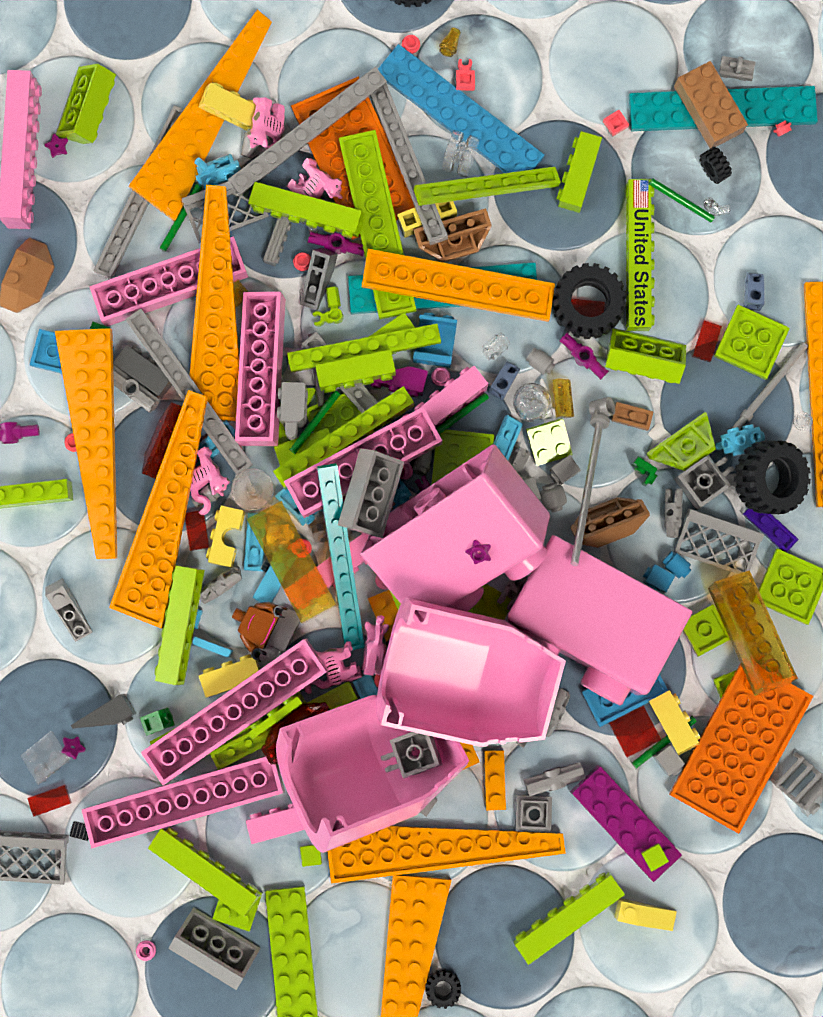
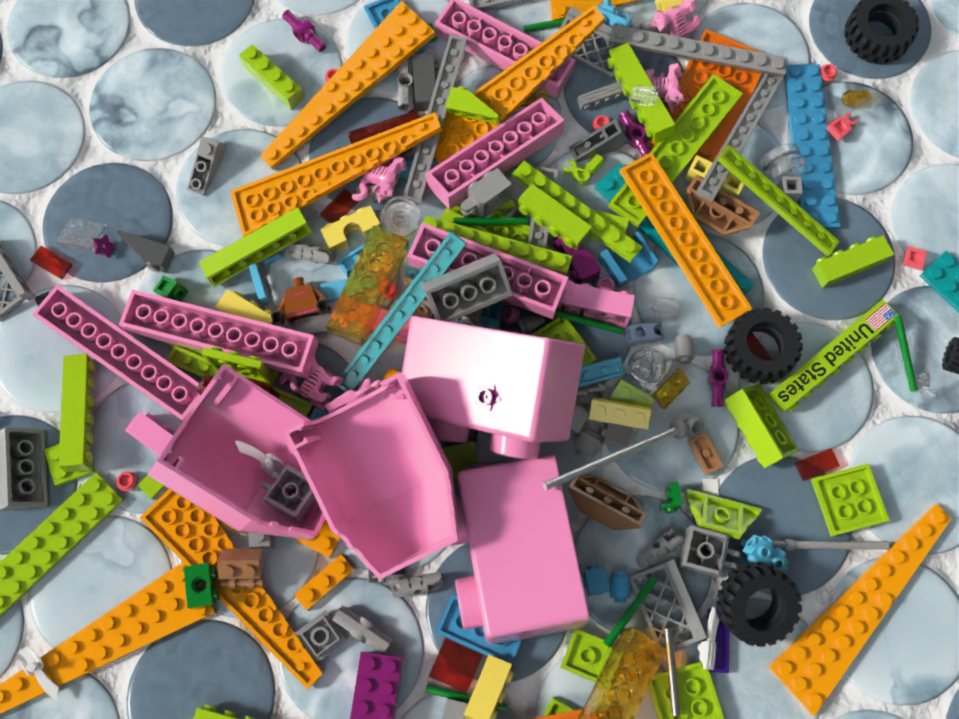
camera: 50 degrees right, 10 degrees down
black tyre [425,969,461,1009] -> none
sand blue leg [743,273,765,311] -> none
none -> coral plate [117,471,137,491]
none -> green brick [184,563,219,610]
none -> medium nougat brick [217,548,265,589]
none -> white piece [235,440,285,475]
none -> lime slope [446,86,501,125]
none -> light yellow brick [589,398,652,430]
none -> green bar [603,577,658,648]
none -> clear brick [631,85,659,106]
none -> flat silver bar [664,628,681,716]
none -> white piece [698,607,719,670]
none -> light grey brick [777,176,803,203]

